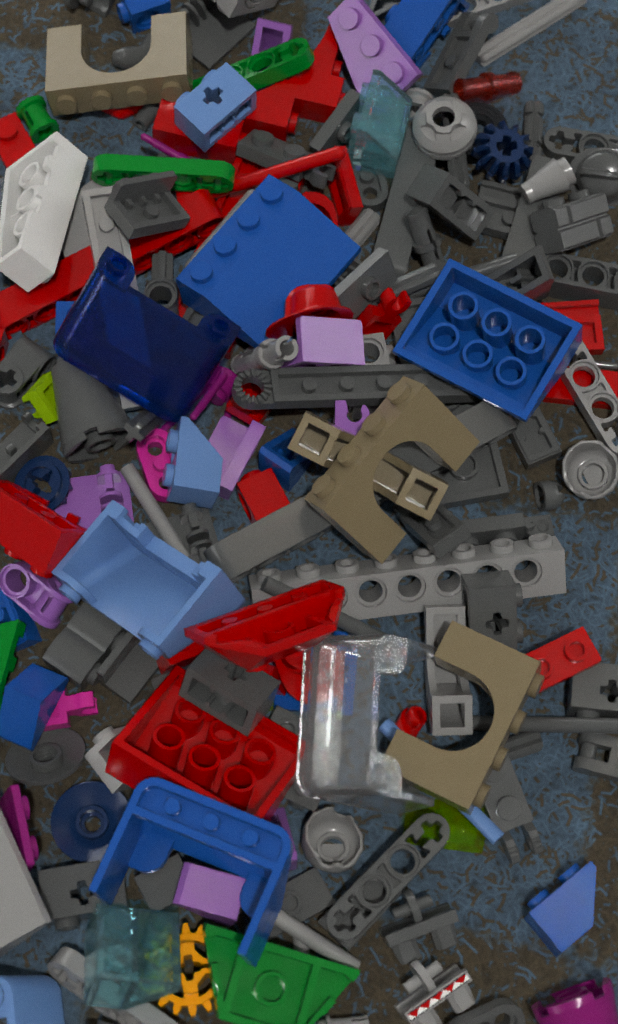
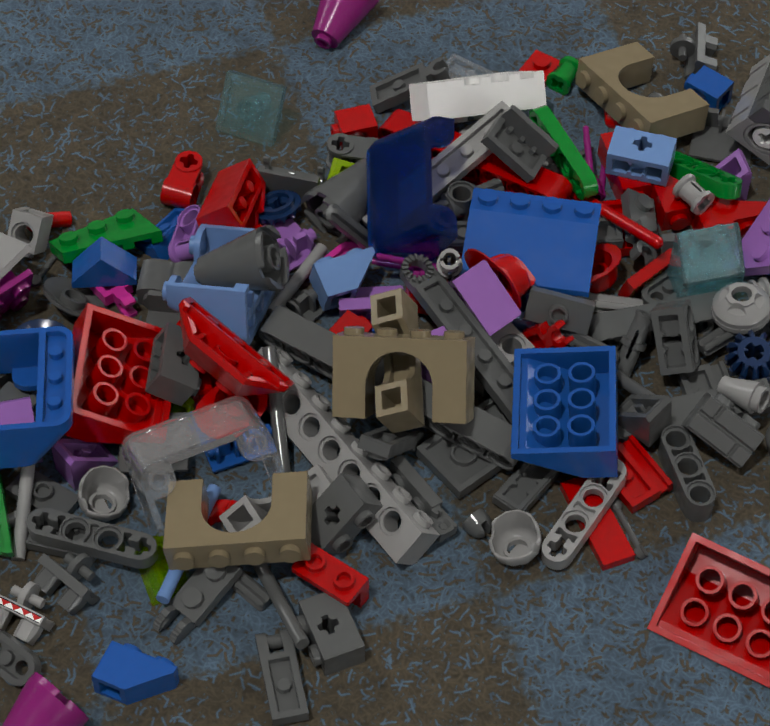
camera: 65 degrees right, 15 degrees down
none -> dark grey cone [194,225,289,291]
none -> light grey bush [672,173,715,215]

